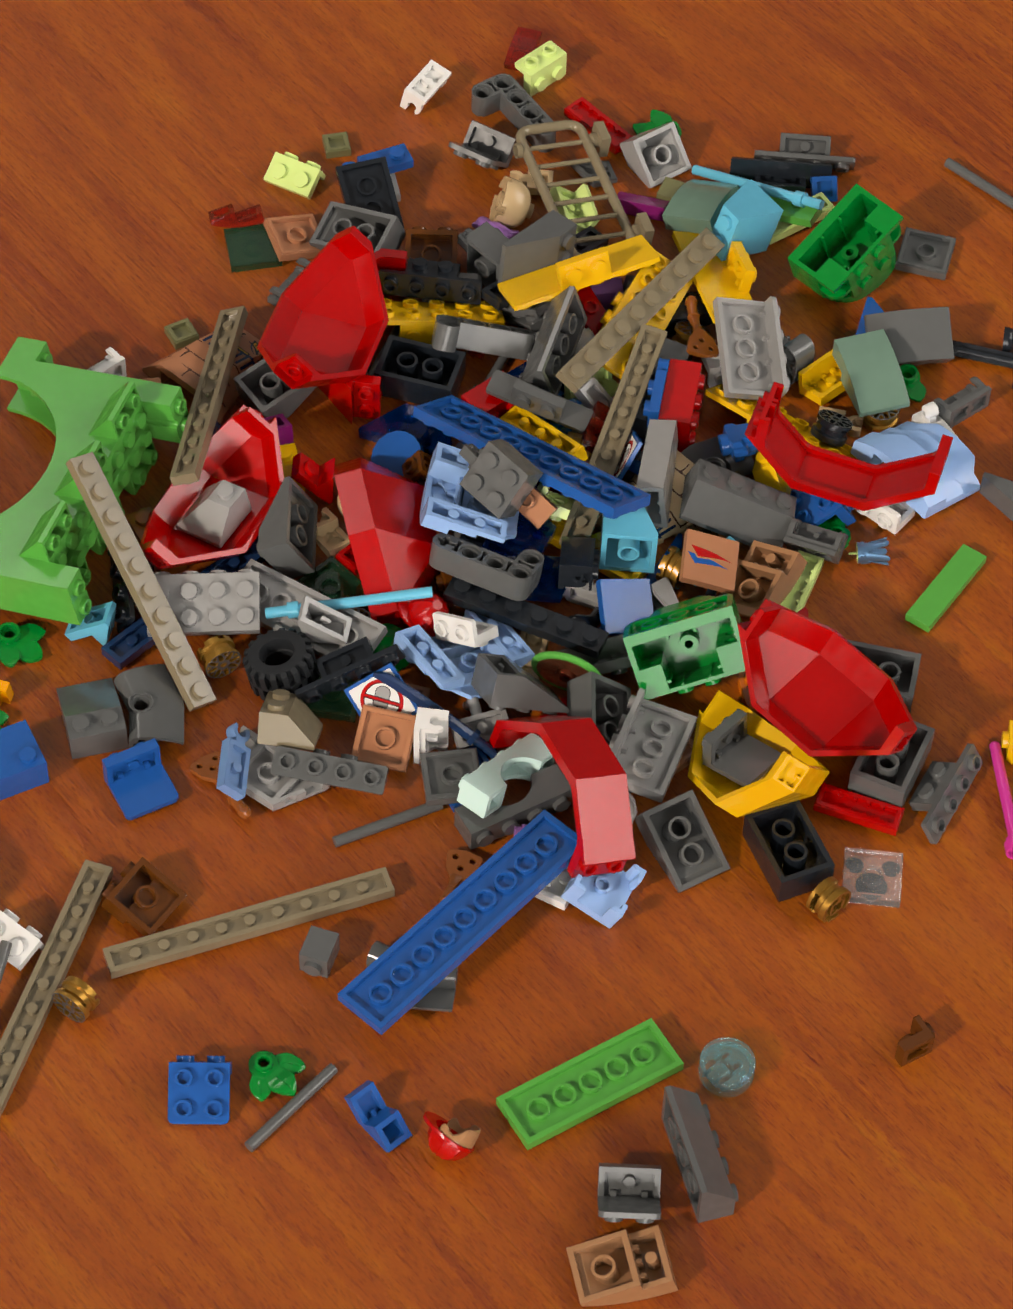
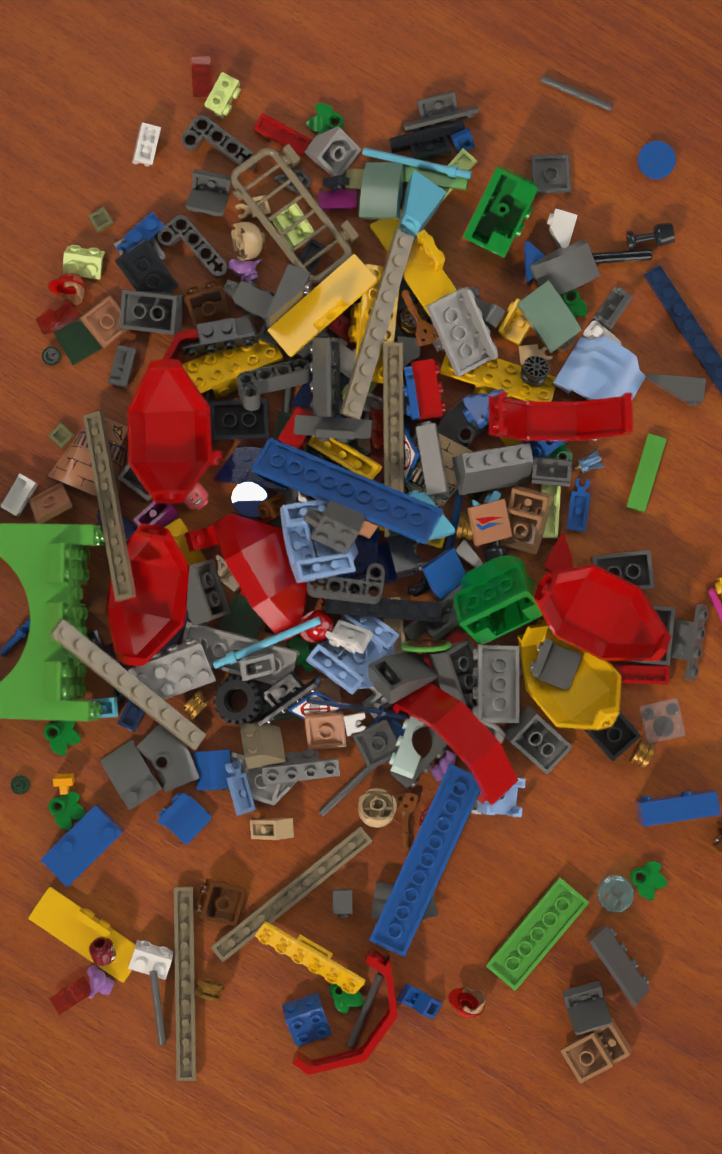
camera: 15 degrees left, 35 degrees up
light grey slope [176,480,252,548] -> none
none -> tile [42,346,62,366]
none -> red piece [48,273,86,305]
none -> dark grey beam [158,215,228,279]
none -> coral head [184,482,209,511]
none -> blue slope [194,749,232,790]
none -> tan slope [250,818,294,840]
none -> yellow bracket [255,921,366,994]
none -> red panel [292,950,398,1075]
none -> black plate [323,175,349,191]
none -> tan cylinder [358,788,397,828]
none -> white slope [547,209,578,249]
none -> blue plate [566,478,591,532]
none -> green plate [630,861,668,900]
none -> blue brick [635,789,721,827]

